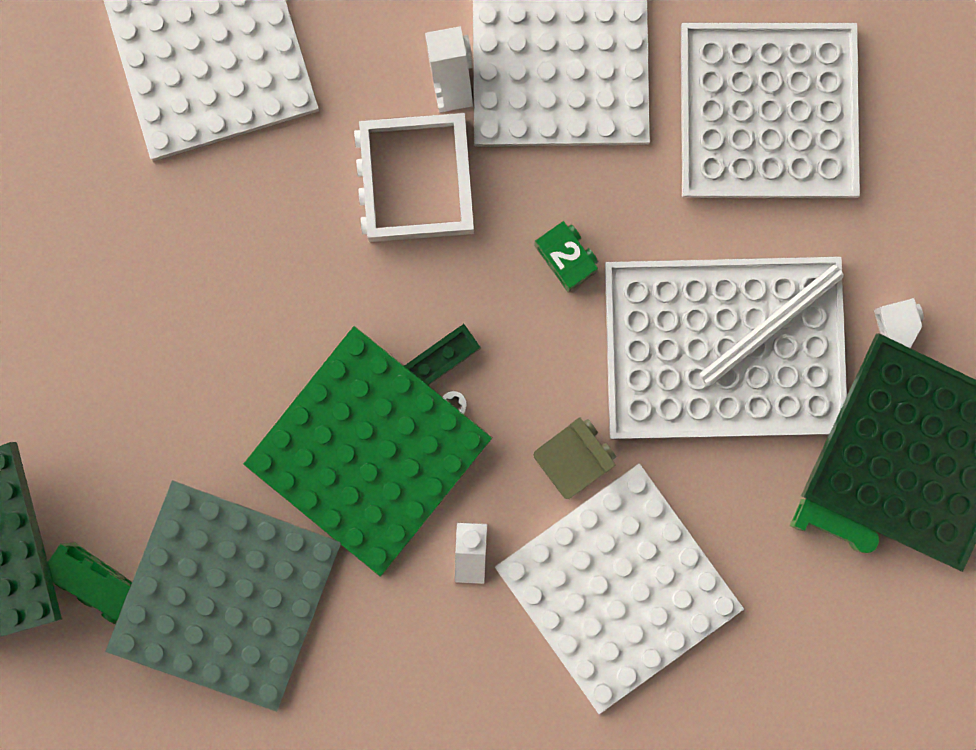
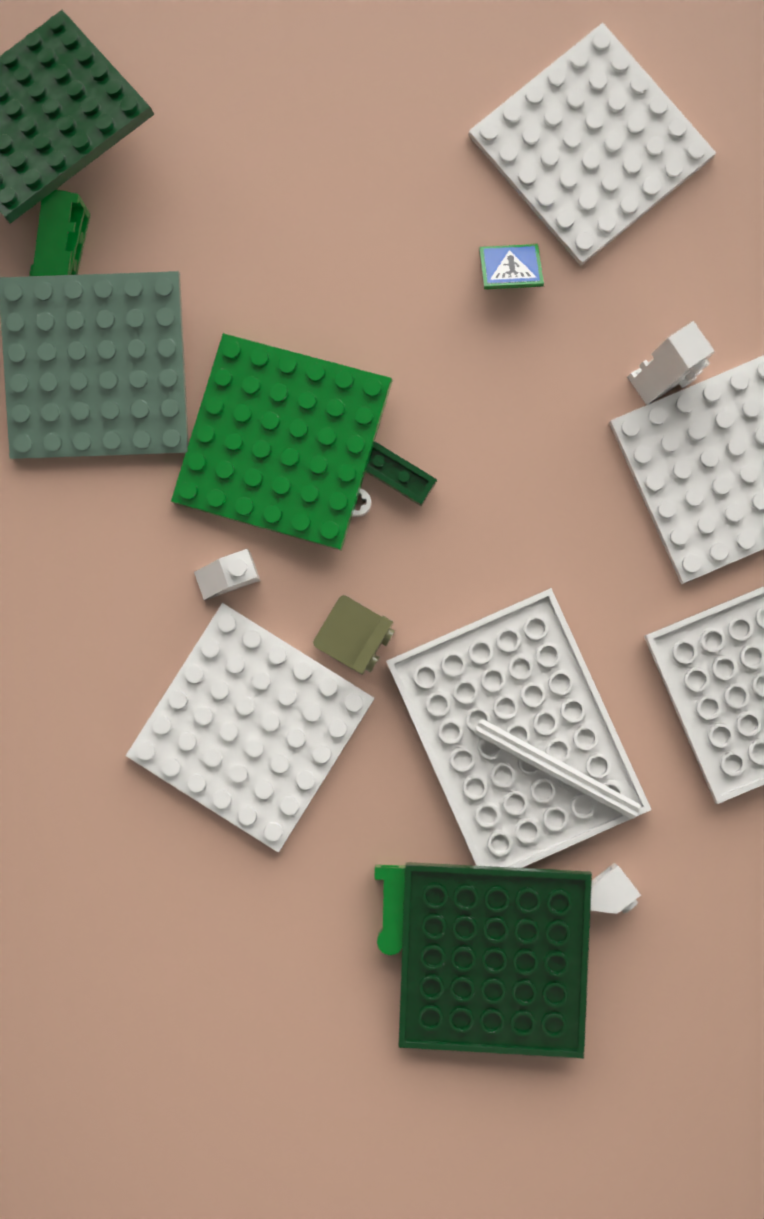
camera: 70 degrees right, 0 degrees up
white window [354,113,474,242] -> none
green brick [534,221,599,292] -> none
none -> piece [479,244,544,290]

